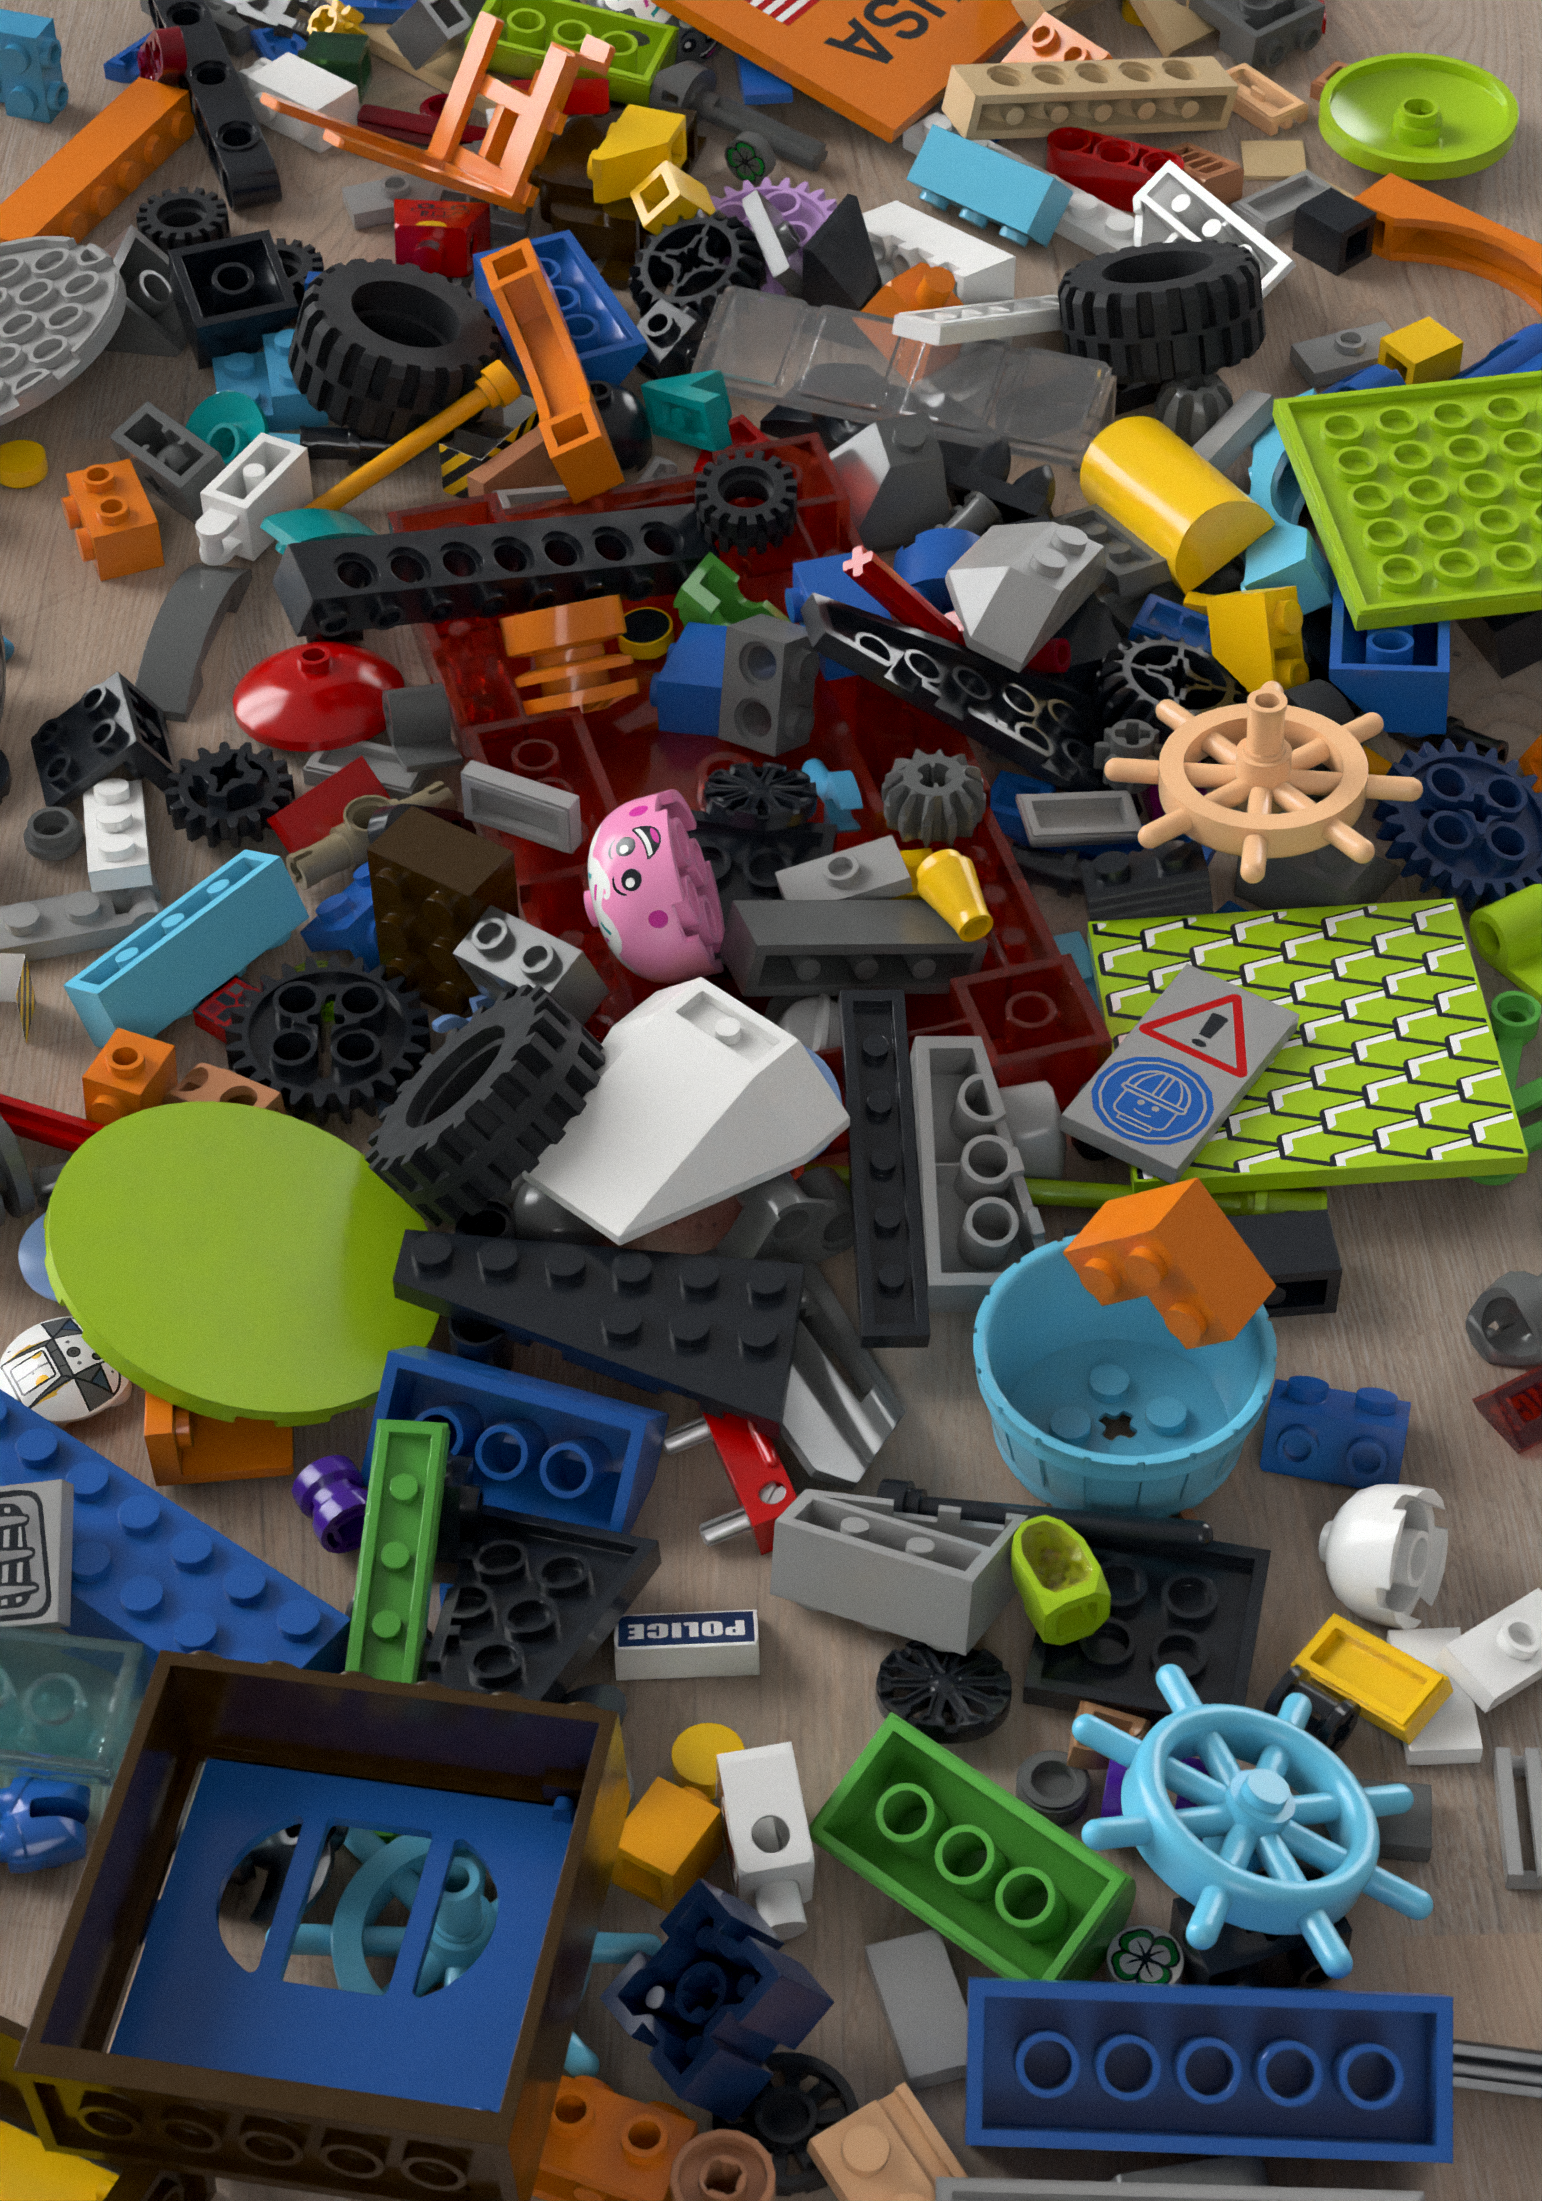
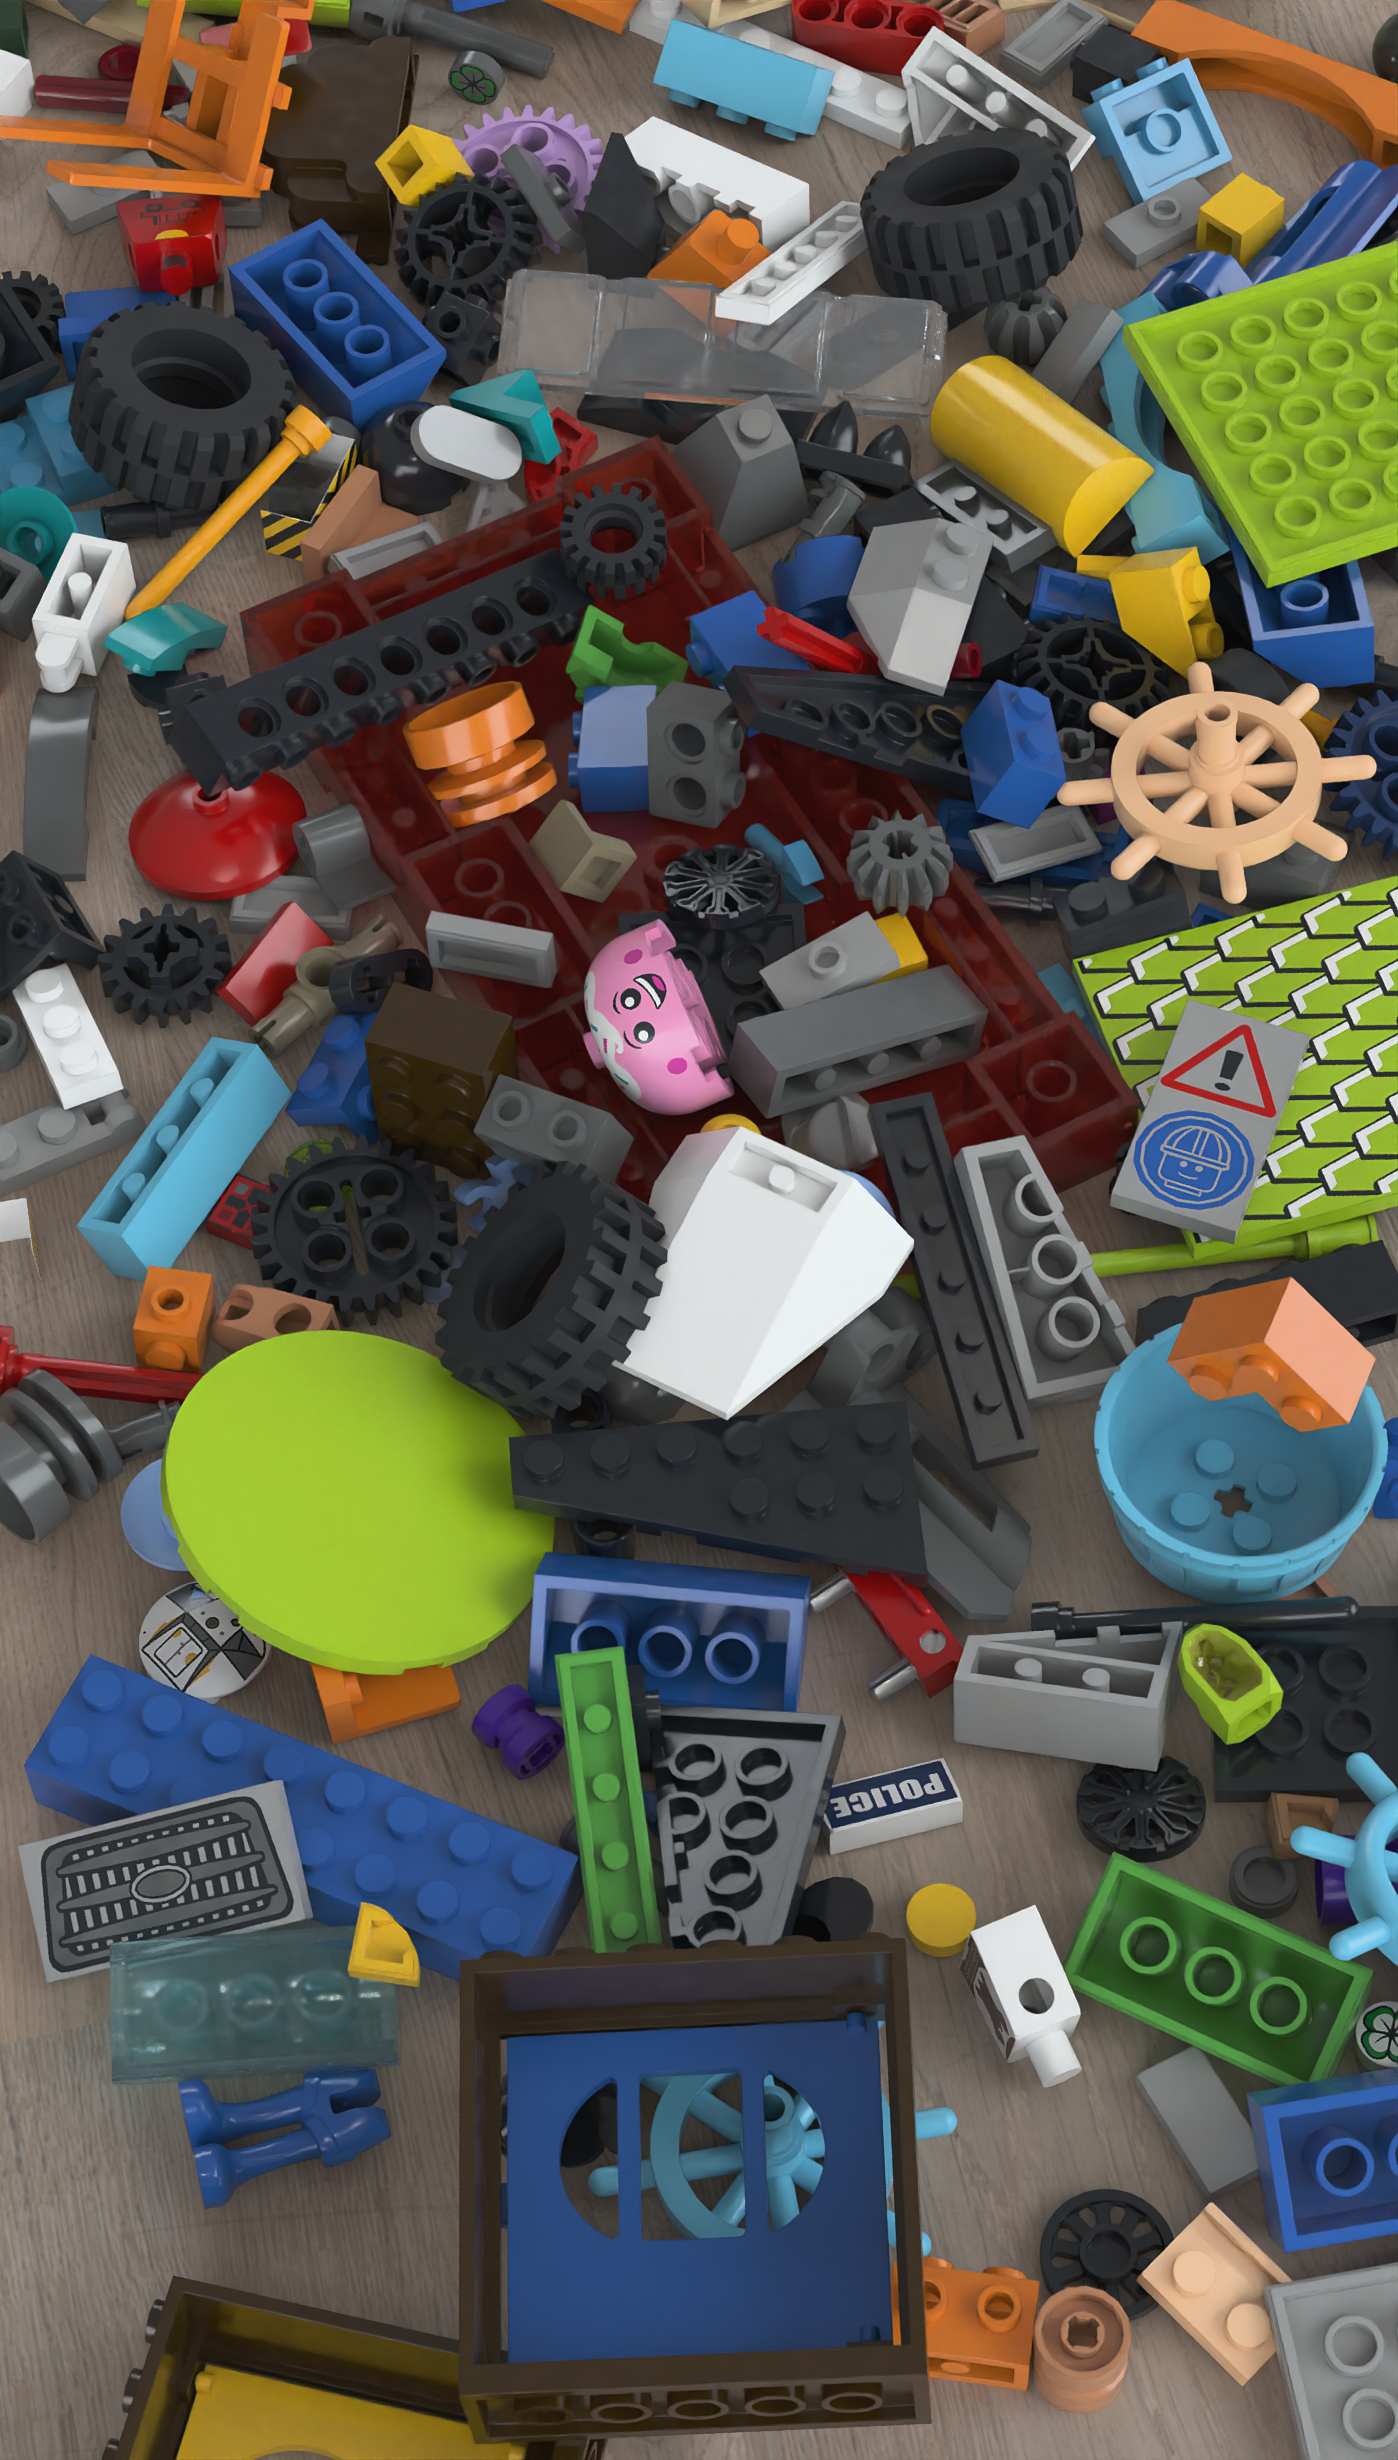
camera: 10 degrees left, 10 degrees up
orange arch [480,237,625,505] -> none
yellow slope [587,104,687,204] -> none
dark blue brick [599,1878,835,2123] -> none
light orange brick [611,1776,723,1913] -> none
tile [617,607,675,660] -> none
yellow cone [916,849,993,942] -> none
light grey hair [999,1080,1067,1180] -> none
none -> yellow tile [347,1902,420,1988]
none -> tile [410,405,522,485]
none -> dark tan panel [528,800,637,903]
none -> blue piece [960,679,1067,830]
none -> plate [1081,57,1233,206]

